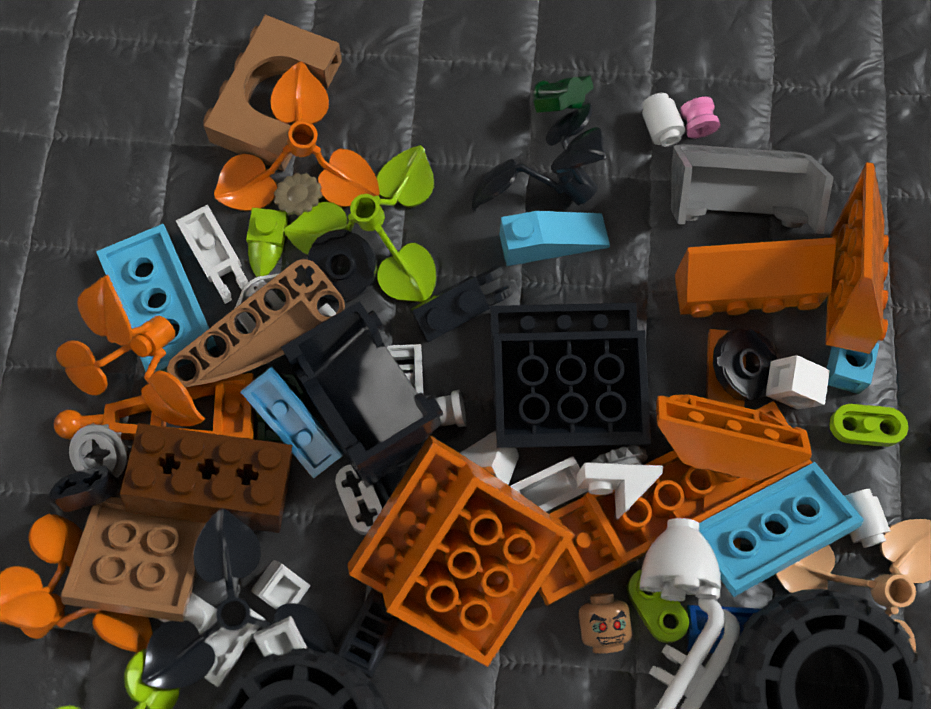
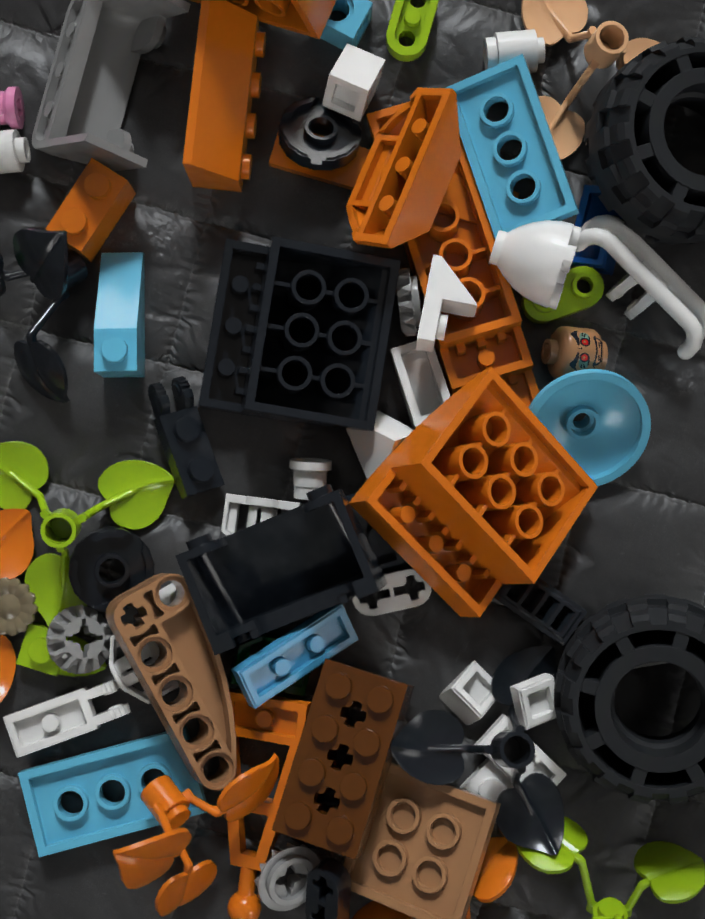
camera: 85 degrees left, 15 degrees up
none -> orange brick [45,158,136,262]
none -> light grey gear [46,604,112,674]
none -> medium azure dish [528,369,651,486]

